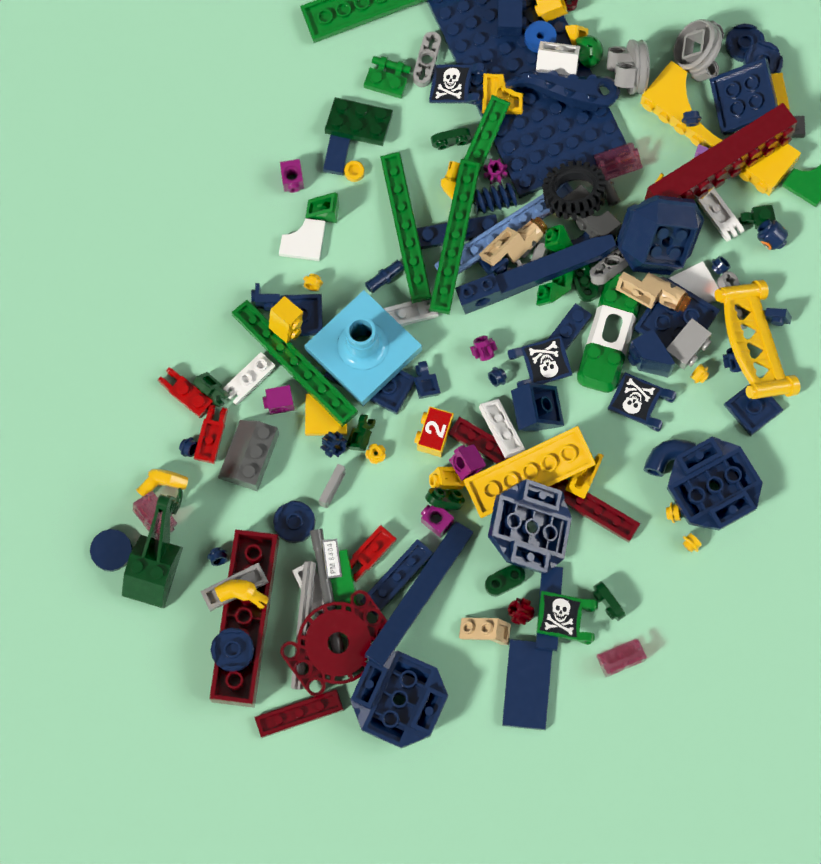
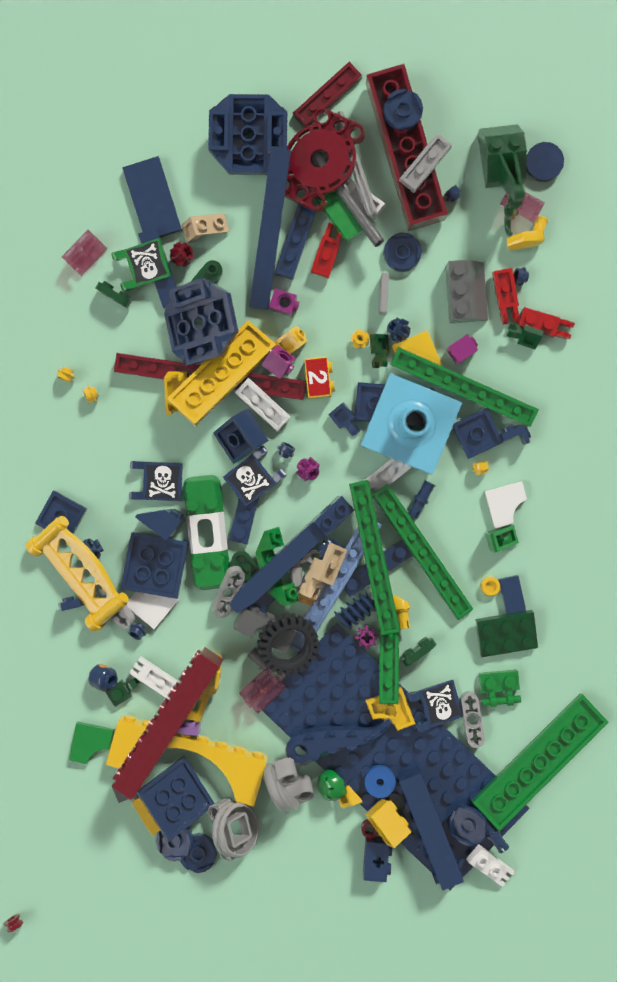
camera: 155 degrees right, 15 degrees up
yellow arm [214,579,268,609] -> none
white hinge [223,352,276,405] -> none
yellow brick [269,296,303,343] -> none
magenta brick [280,159,304,193] -> none
sticker [322,539,342,578] -> none
dark green plate [425,487,465,510] -> none
white brick [536,41,580,75] -> none
dark blue piece [616,195,704,275] -> none
tan plate [616,272,692,312] -> none
dark blue cylinder [643,439,696,477] -> none
light grey brick [667,319,712,370] -> none
dark blue piece [667,436,763,531] -> none
dark blue plate [682,111,702,127] -> none
yellow plate [691,364,709,383] -> none

